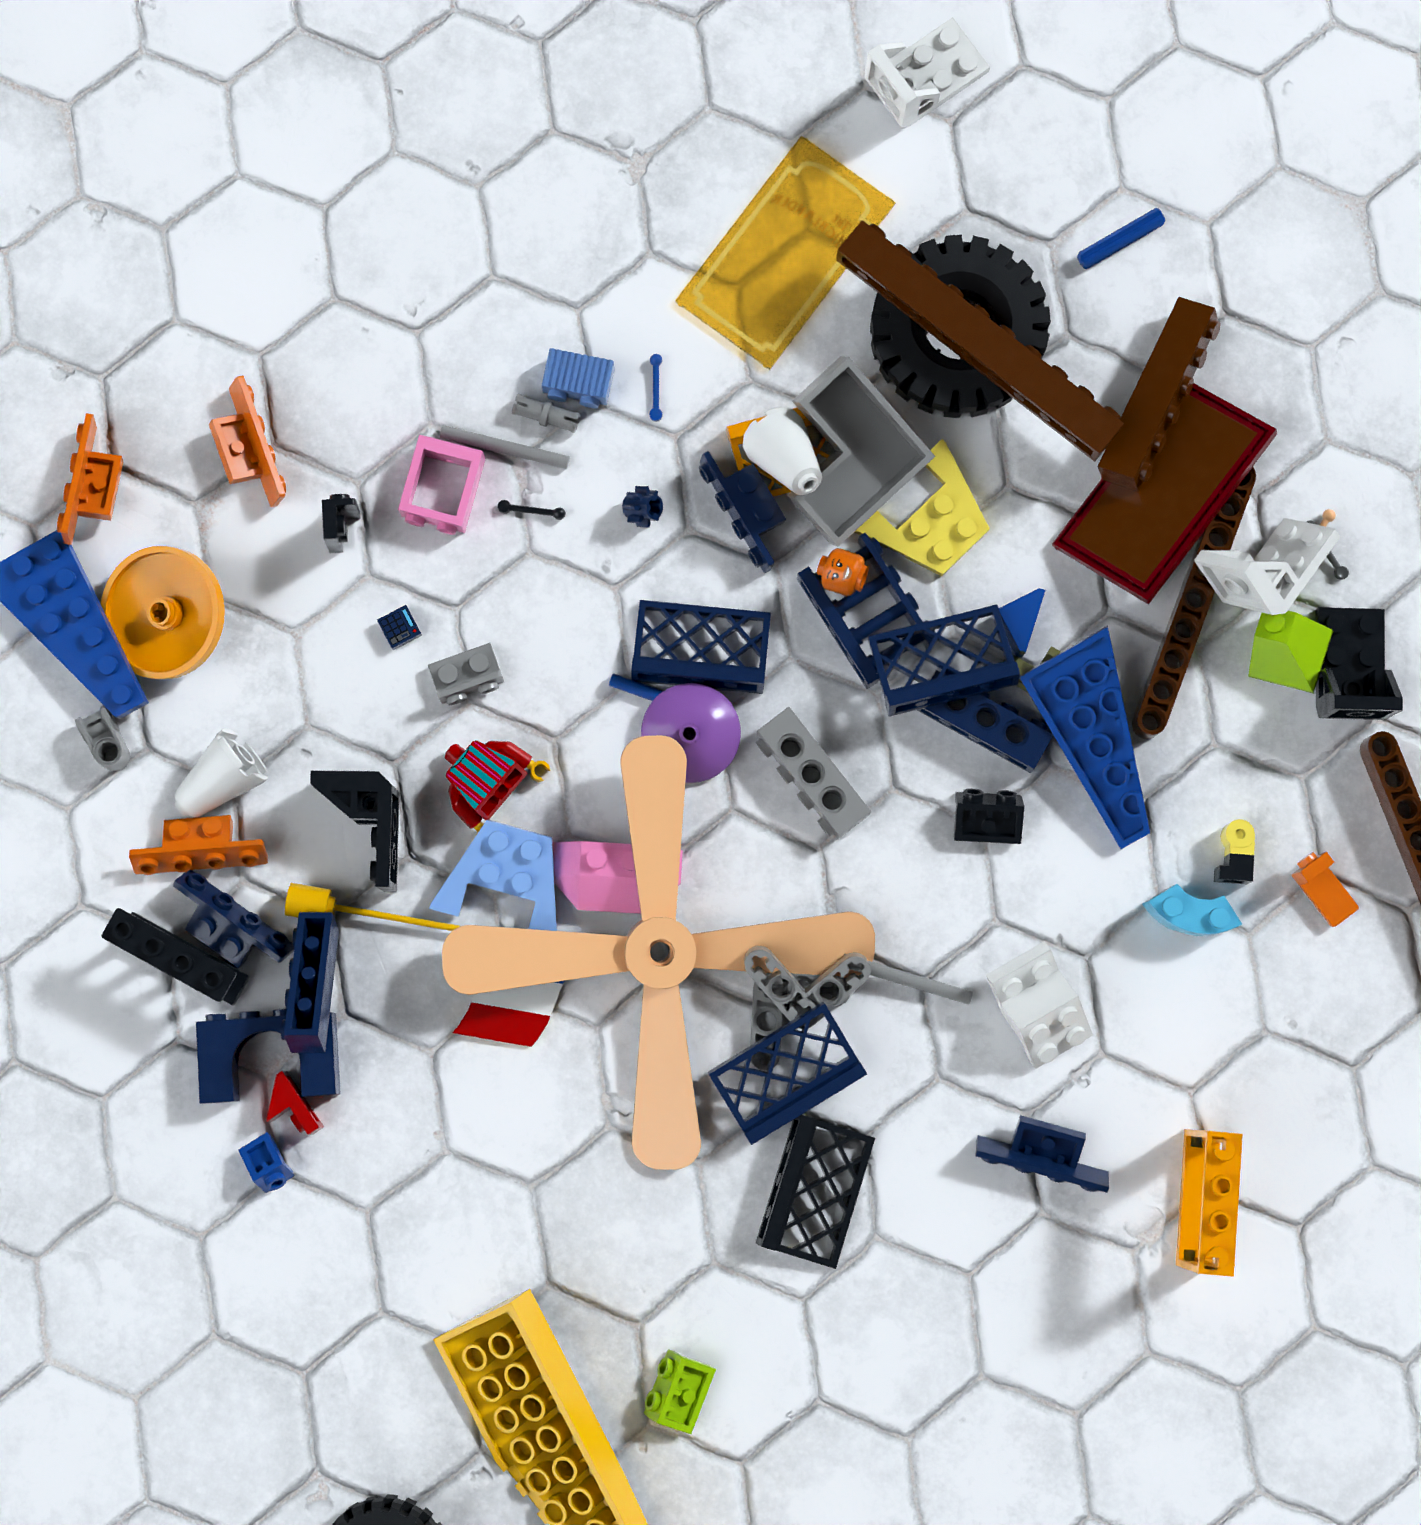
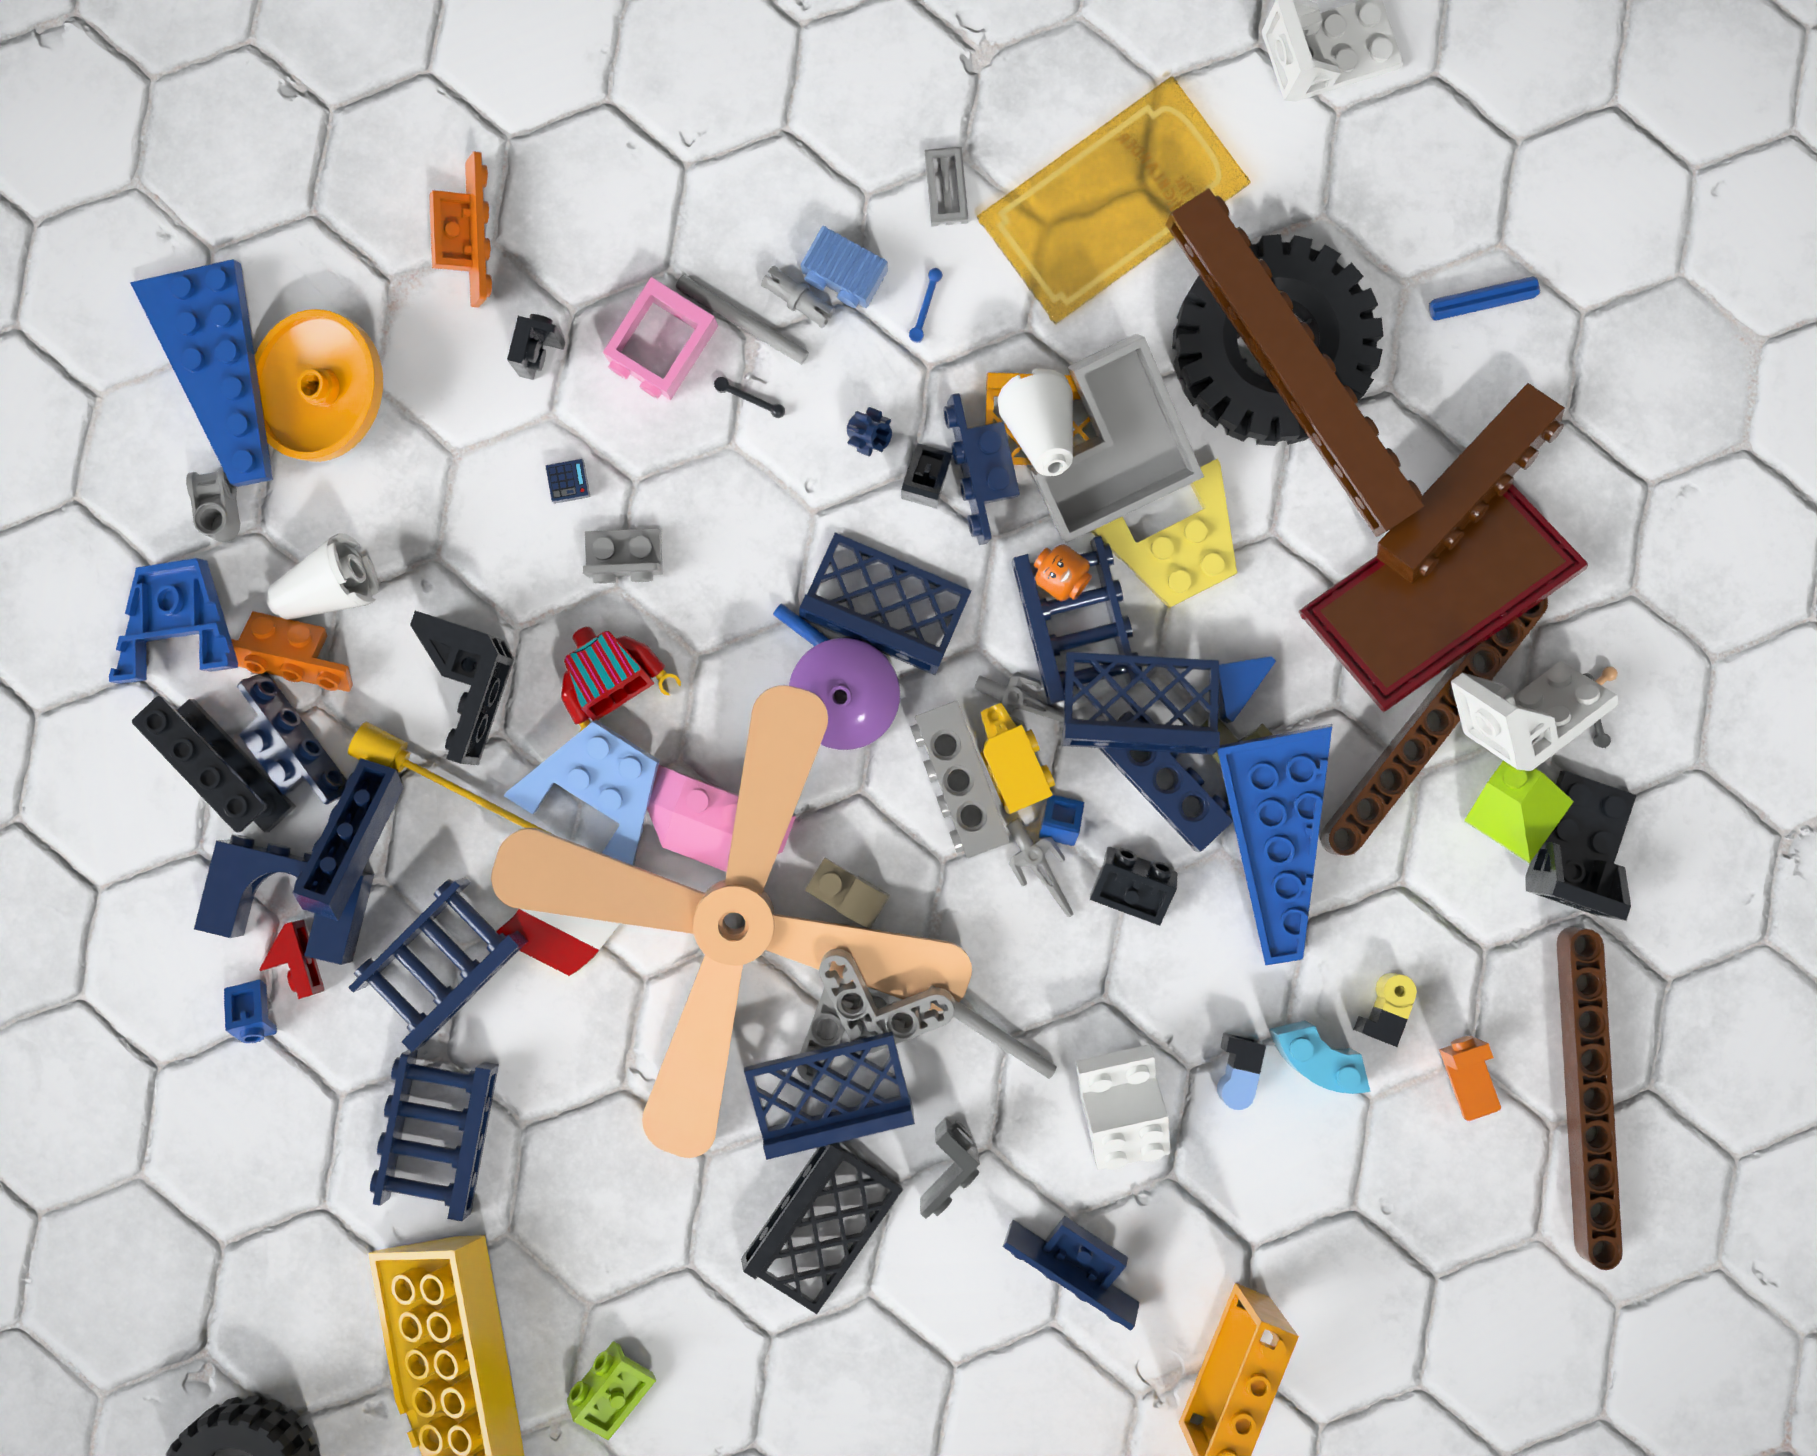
camera: 15 degrees right, 5 degrees up
orange bracket [57,413,123,545] -> none
none -> blue wing [109,558,238,684]
none -> dark blue fence [348,877,528,1053]
none -> dark blue fence [370,1050,499,1221]
none -> dark tan brick [805,858,890,929]
none -> black slope [901,443,952,509]
none -> dark grey bracket [920,1117,980,1219]
none -> light grey tile [925,147,968,227]
none -> light grey piece [974,672,1075,727]
none -> yellow hinge [980,703,1055,814]
none -> light grey piece [1006,818,1073,917]
none -> blue slope [1039,795,1085,846]
none -> leg [1217,1033,1266,1110]

